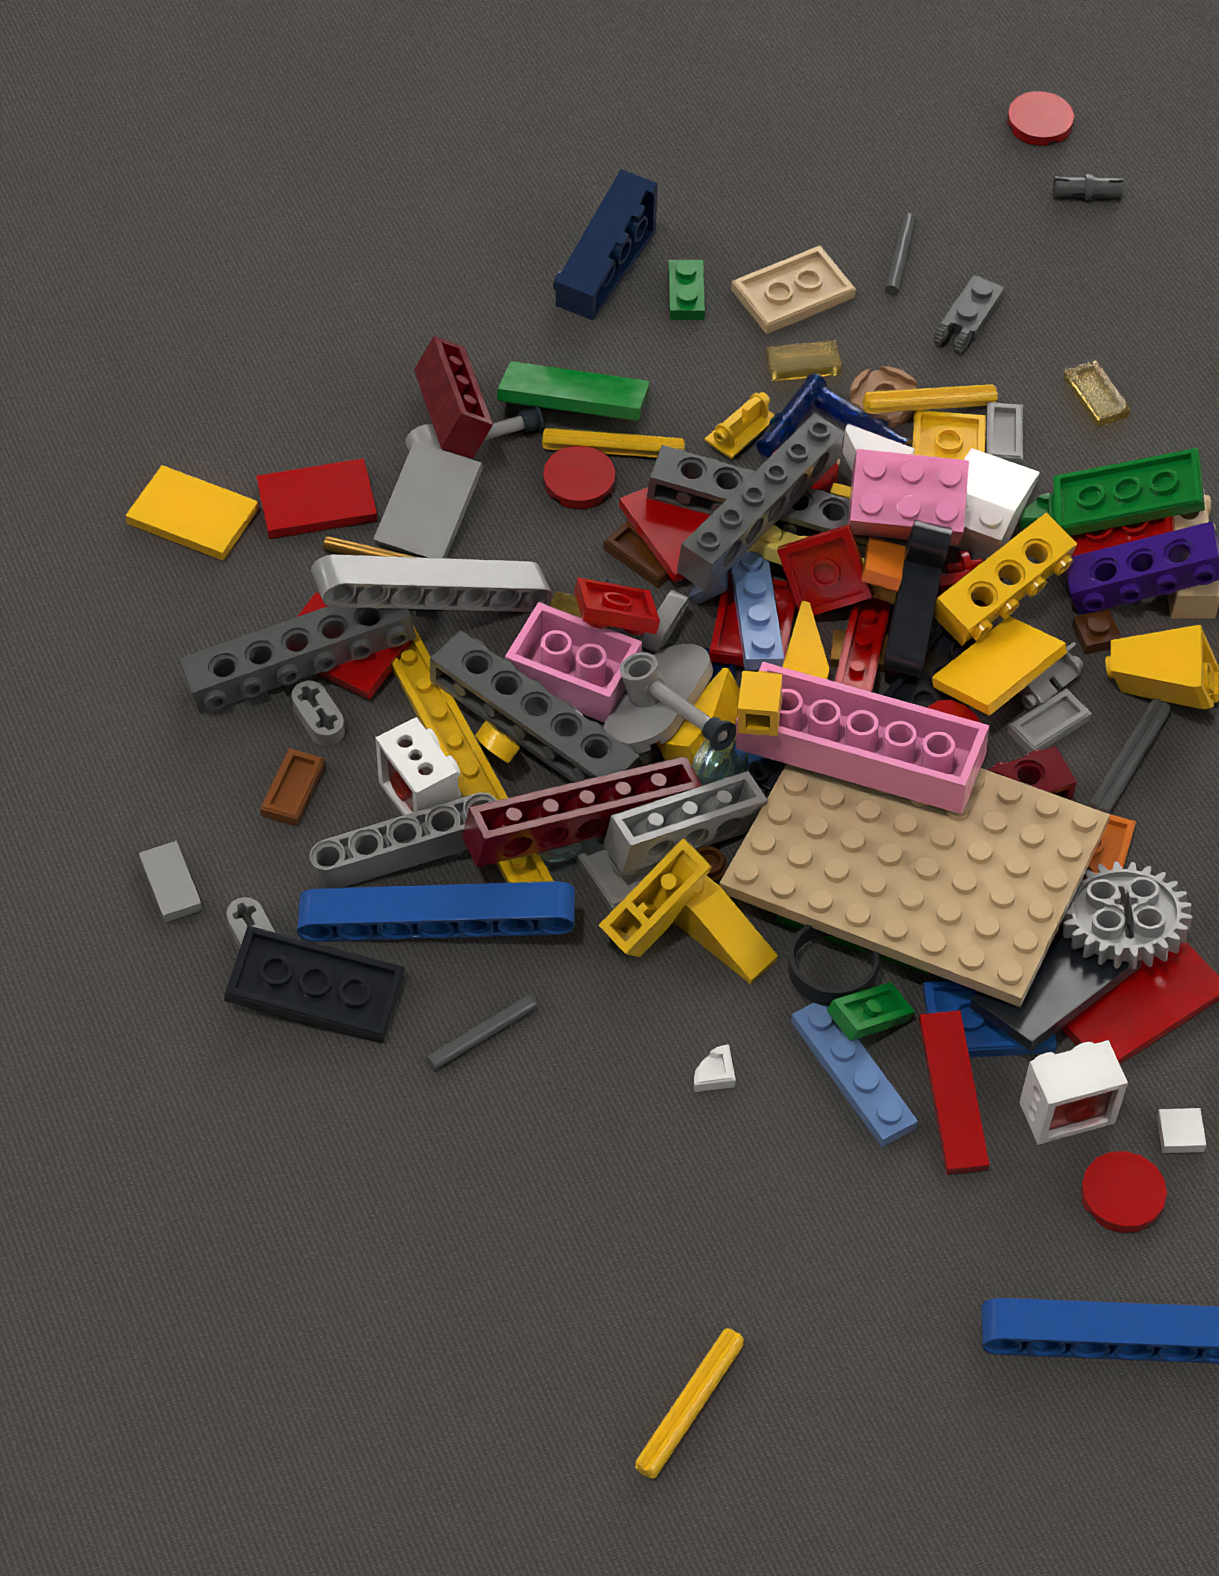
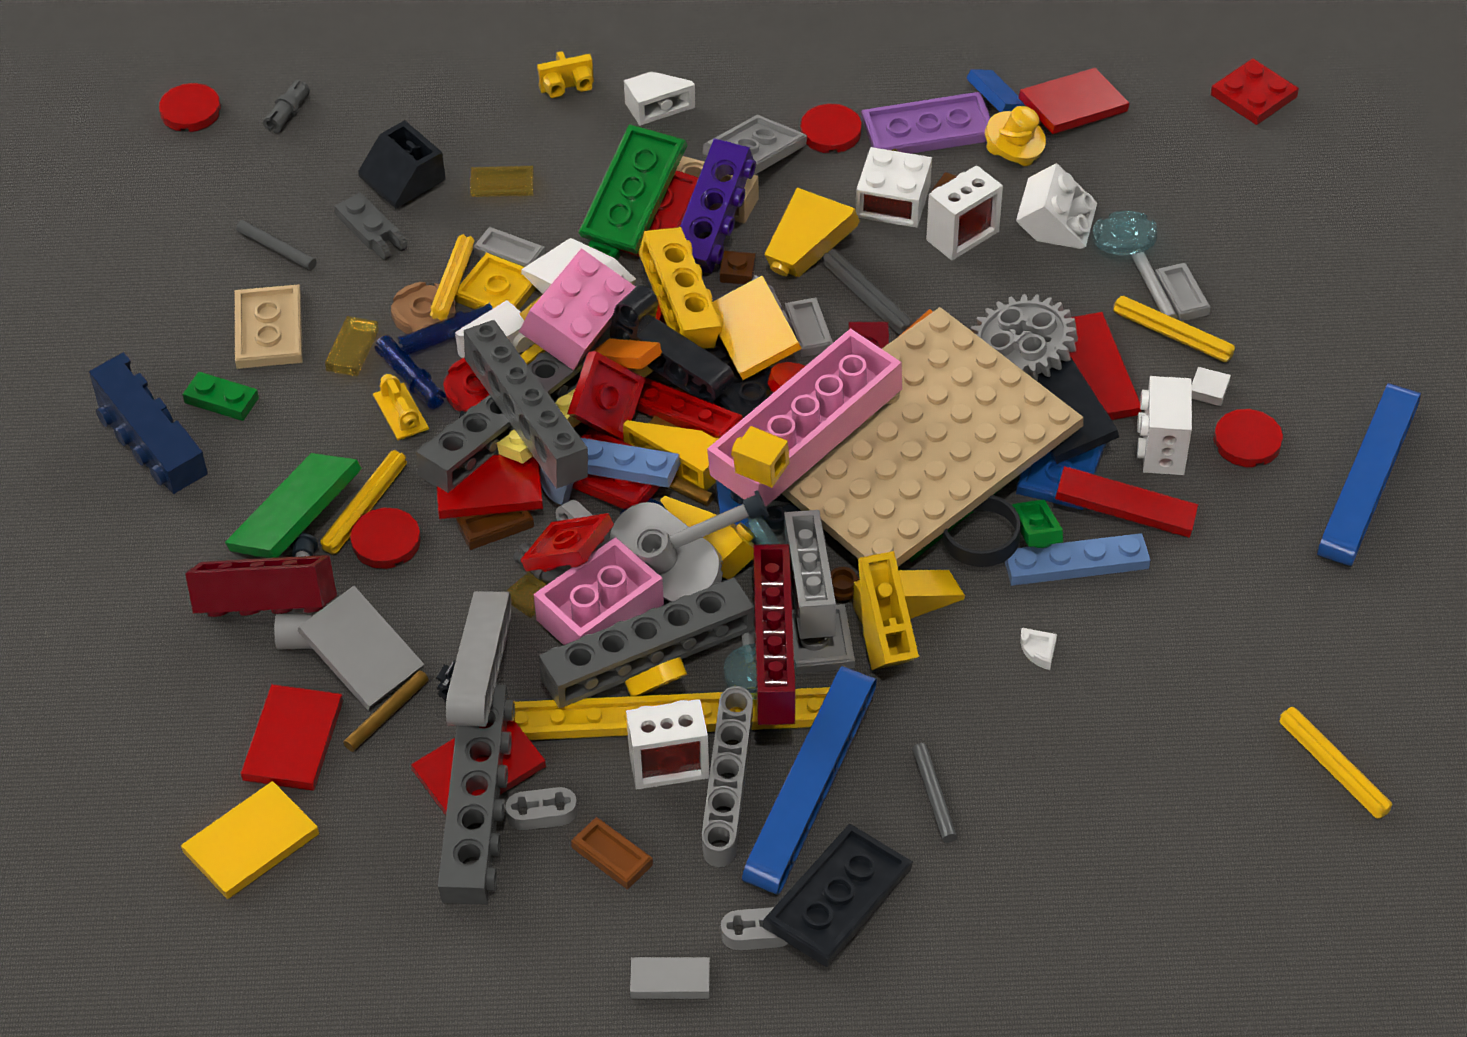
camera: 65 degrees left, 5 degrees down
none -> black slope [358,120,446,209]

